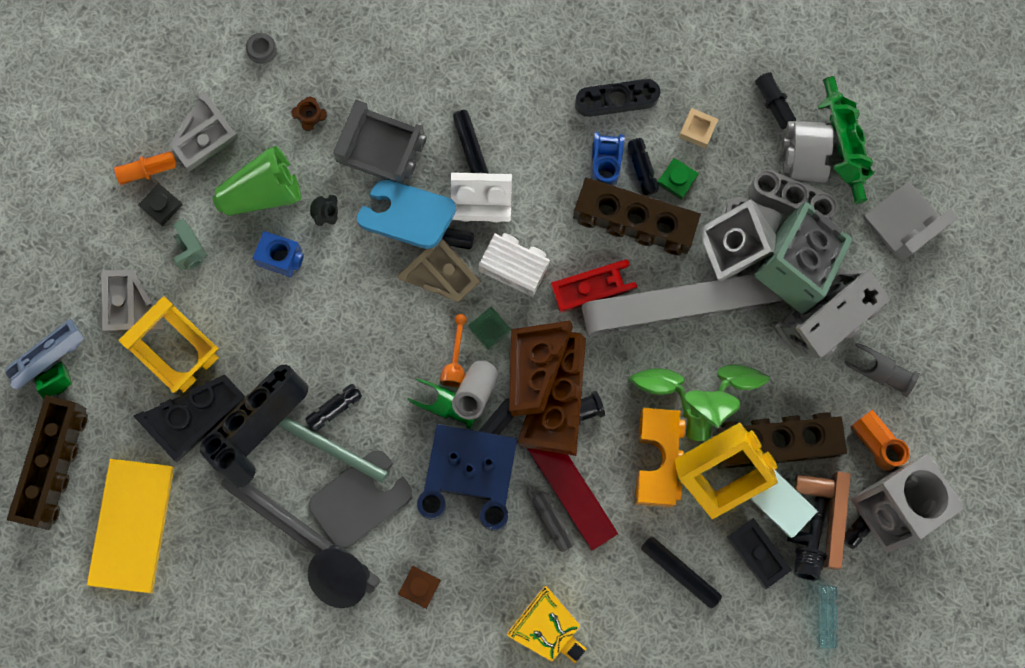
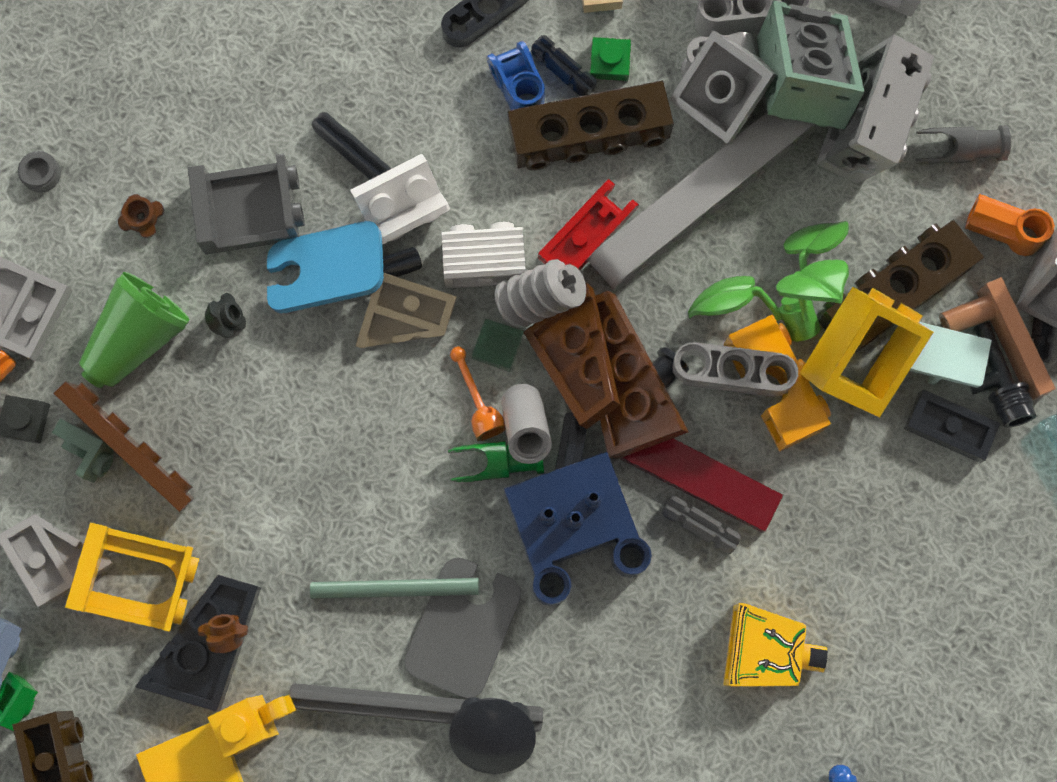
camera: 25 degrees left, 0 degrees up
black beam [200,364,308,488] -> none
blue brick [252,231,304,277] -> none
black axle [305,384,362,431] -> none
reddish brown plate [398,565,441,609] -> none
black axle [641,537,722,608] -> none
none -> reddish brown wing [53,381,194,512]
none -> reddish brown plate [198,614,249,653]
none -> yellow brick [207,695,296,758]
none -> light grey piece [495,259,586,330]
none -> light grey beam [673,342,798,397]

